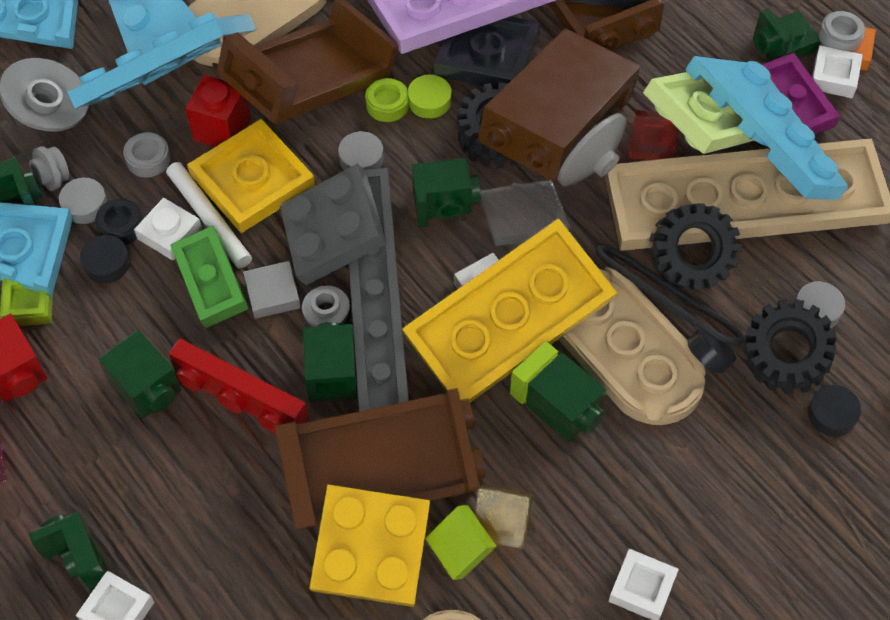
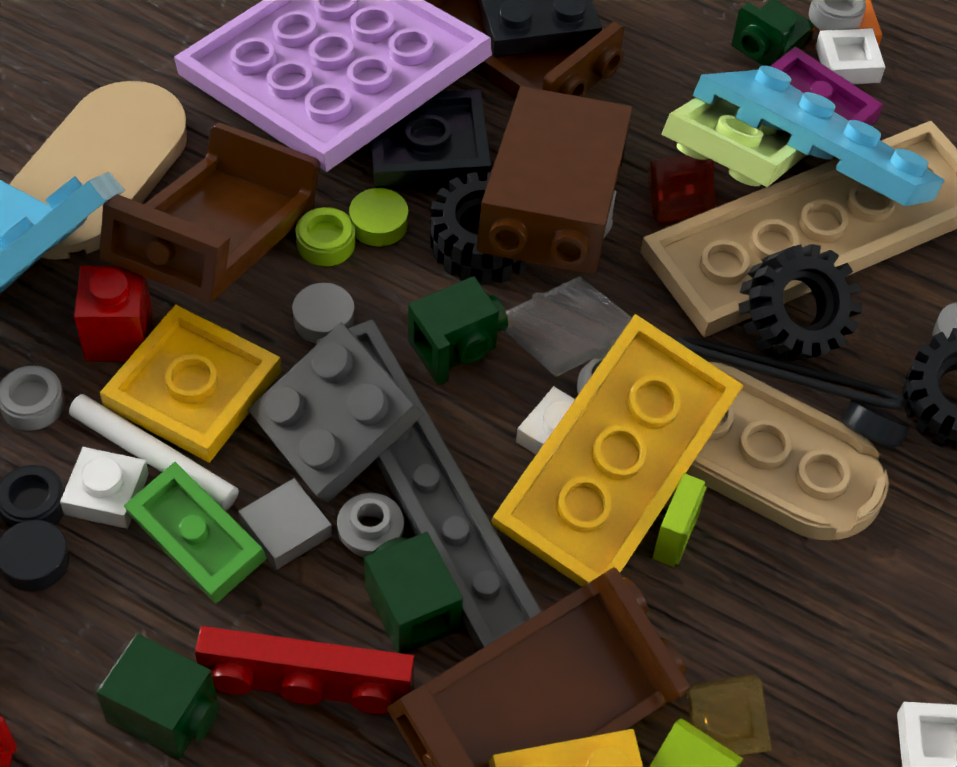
camera: 25 degrees left, 5 degrees down
dark green brick [526,352,606,443] -> none
light grey dish [557,113,627,187] -> none

